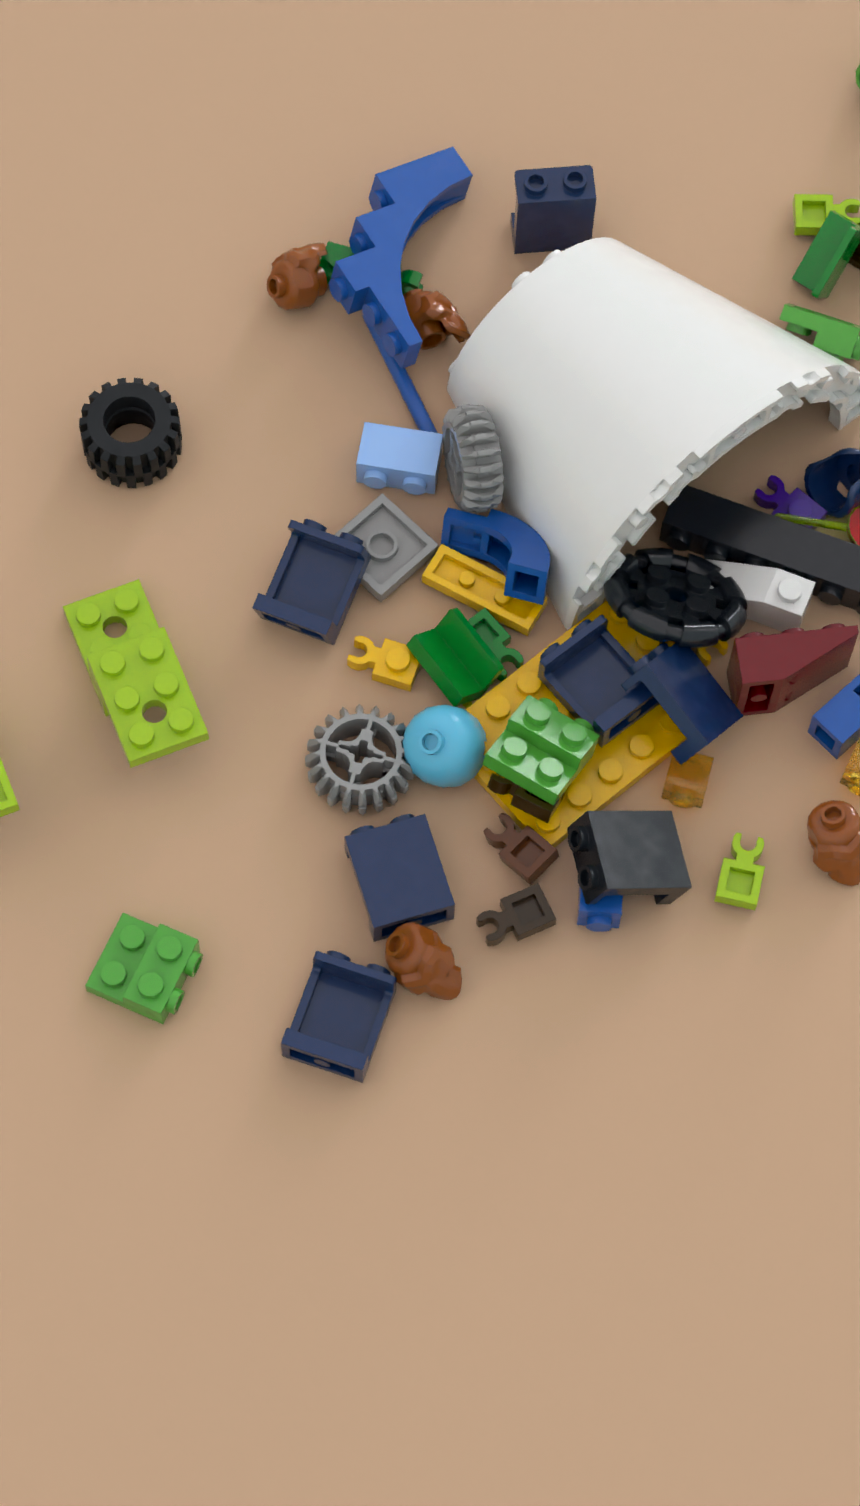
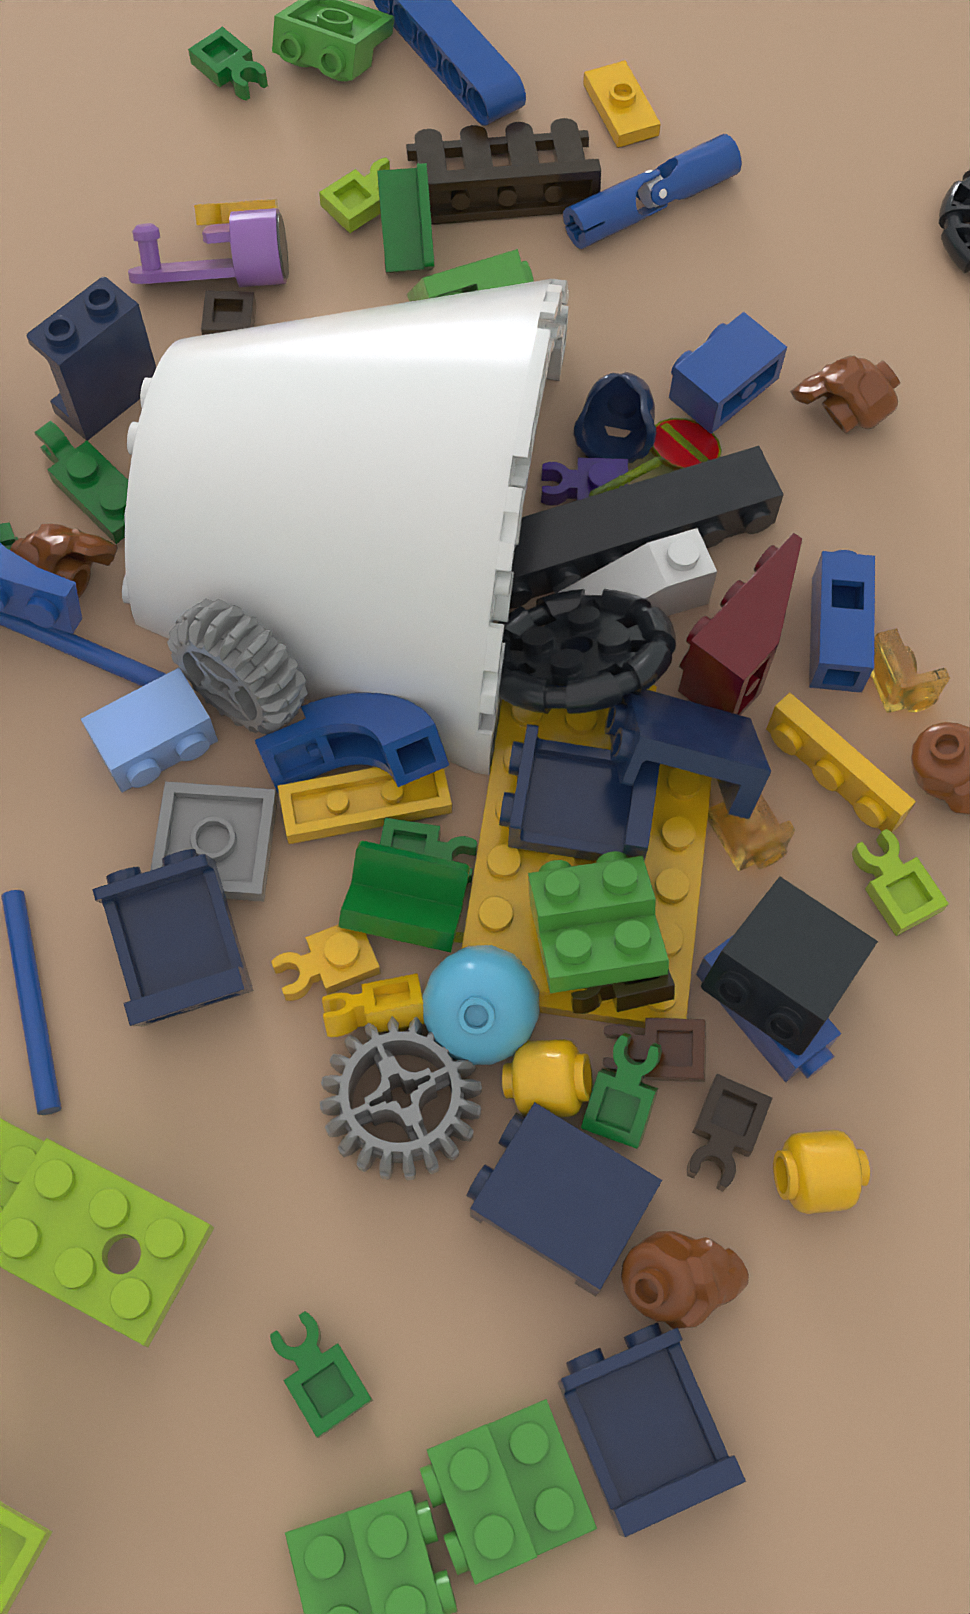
camera: 40 degrees left, 0 degrees up
none -> blue bar [1,890,62,1115]
none -> green plate [34,421,128,544]
none -> medium lavender piece [128,208,289,287]
none -> green plate [188,26,268,101]
none -> yellow plate [194,199,278,225]
none -> dark brown plate [201,290,256,335]
none -> green plate [270,1311,373,1438]
none -> yellow plate [322,973,424,1037]
none -> bright green plate [419,1399,597,1585]
none -> yellow head [502,1039,593,1117]
none -> green plate [581,1033,662,1149]
none -> yellow plate [766,692,916,833]
none -> yellow head [773,1130,870,1214]

